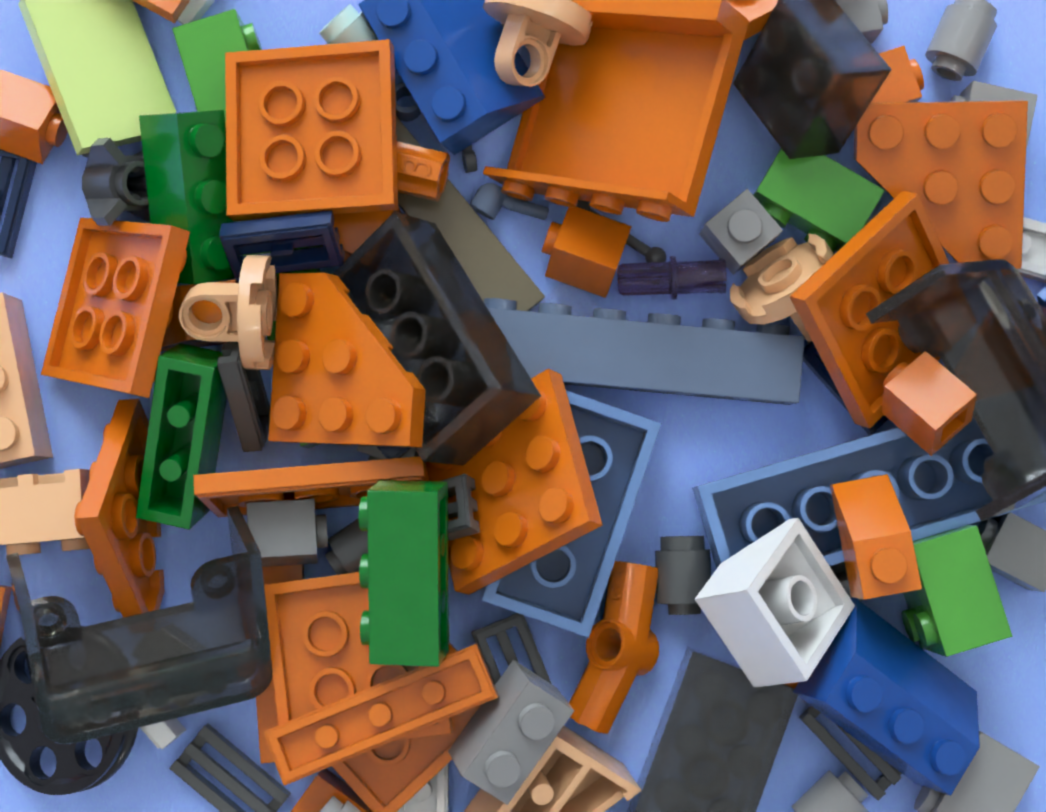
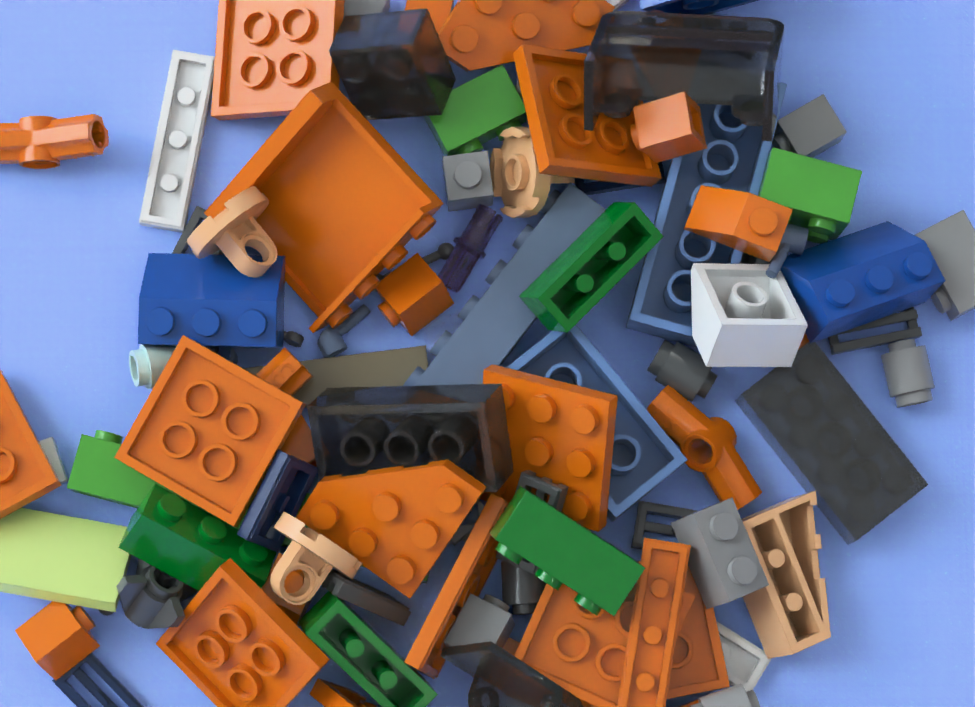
camera: 70 degrees left, 5 degrees down
none -> green brick [519,202,664,333]
none -> sand blue hand [766,224,809,279]

